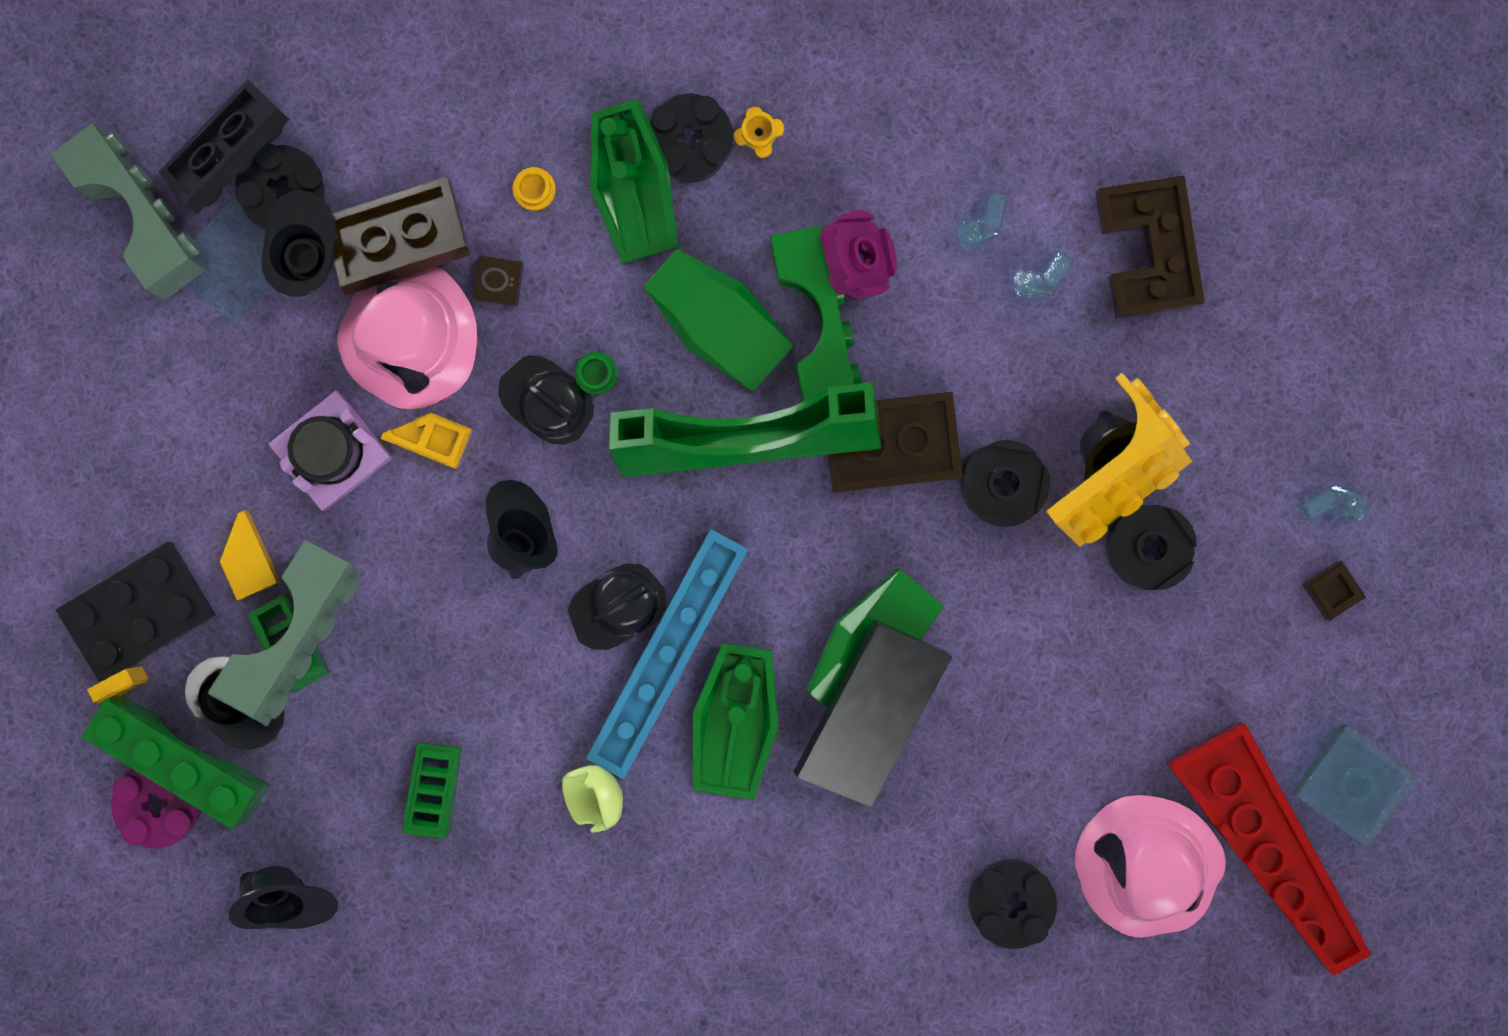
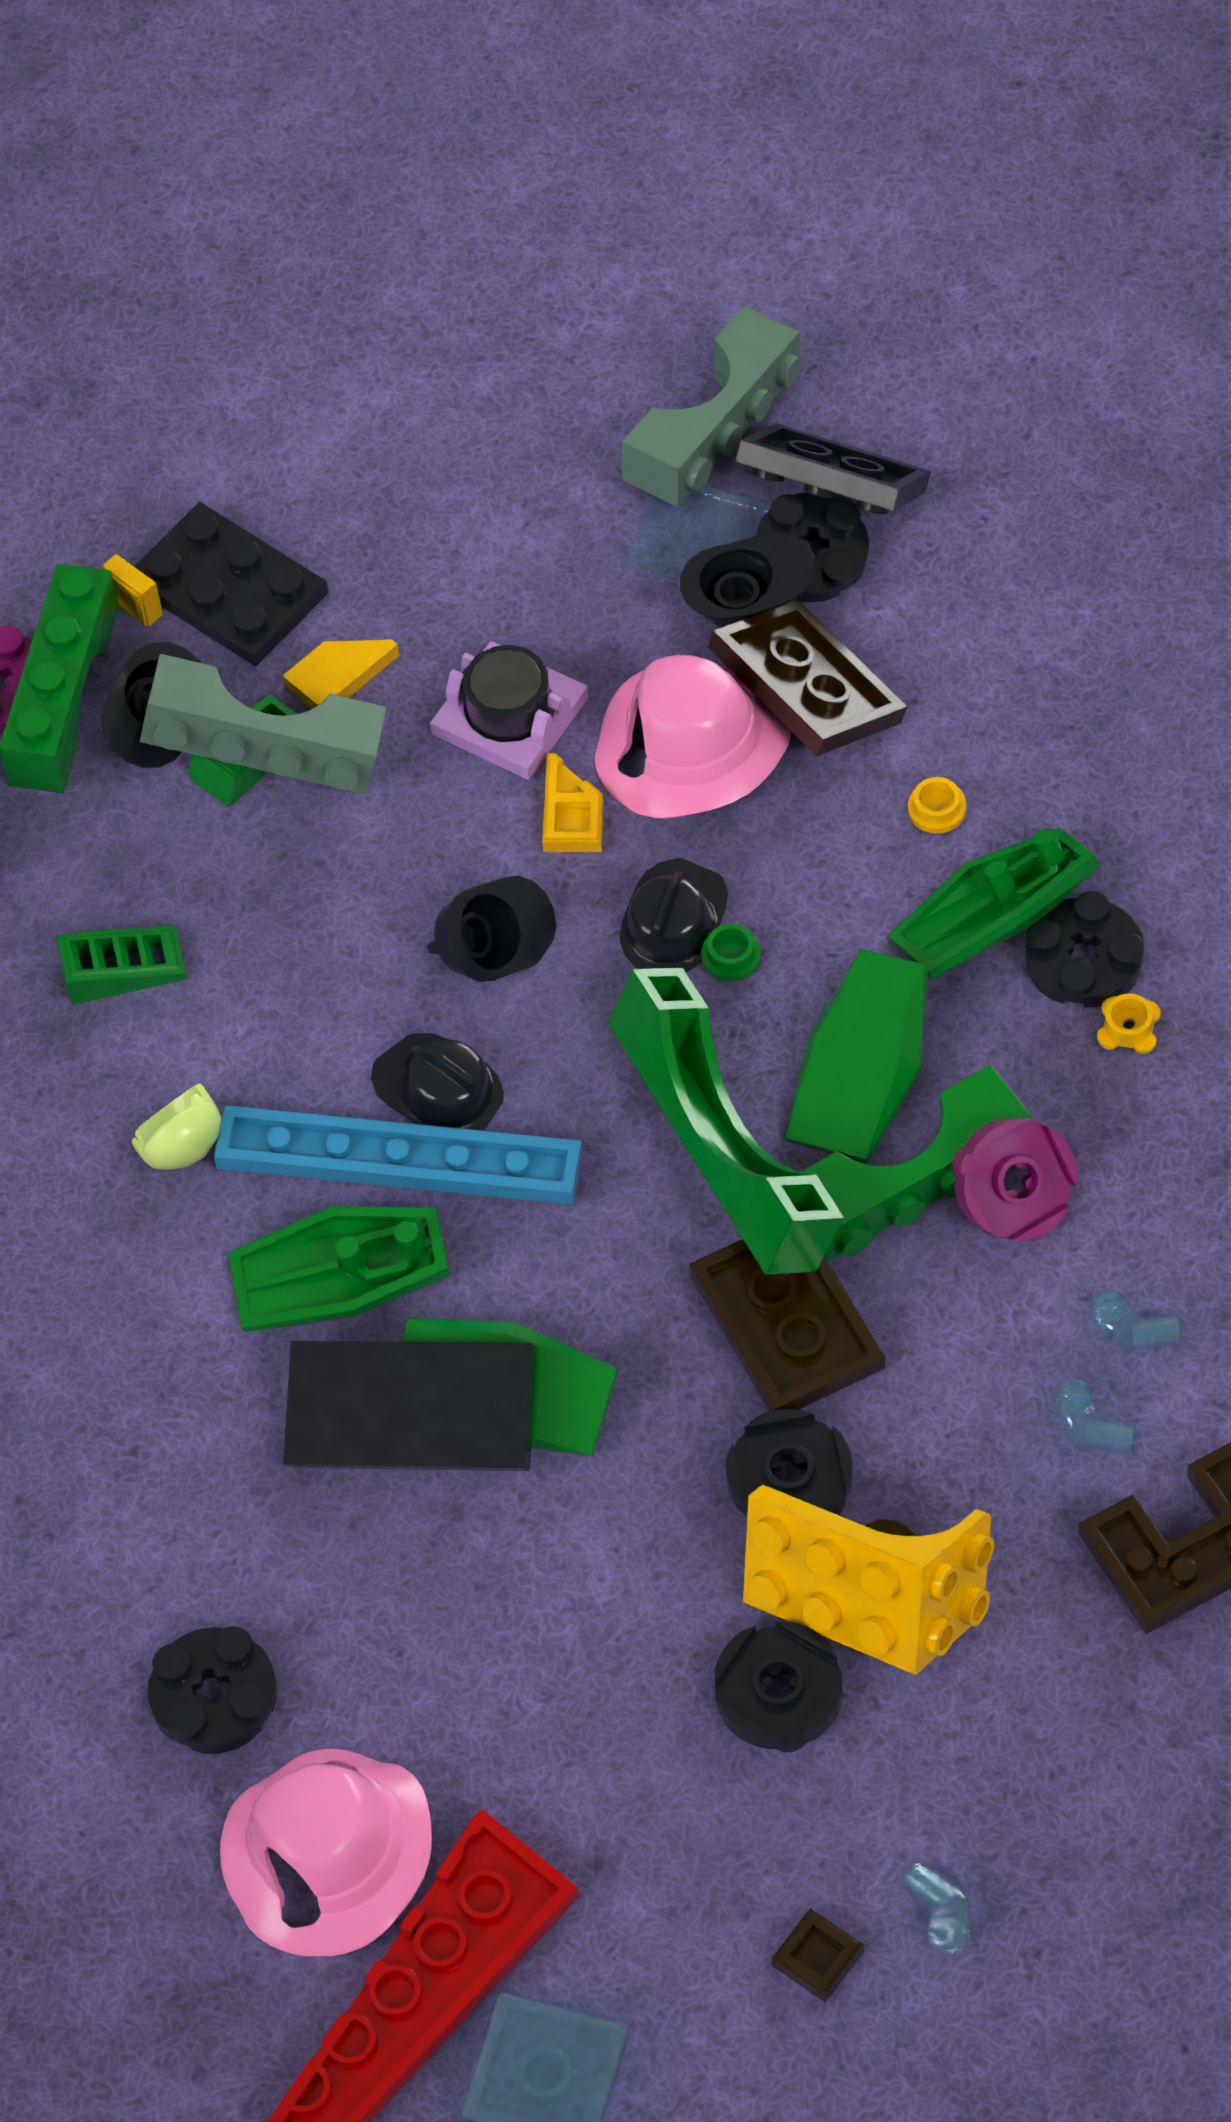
camera: 75 degrees right, 30 degrees down
dark brown tile [473,256,524,306] -> none

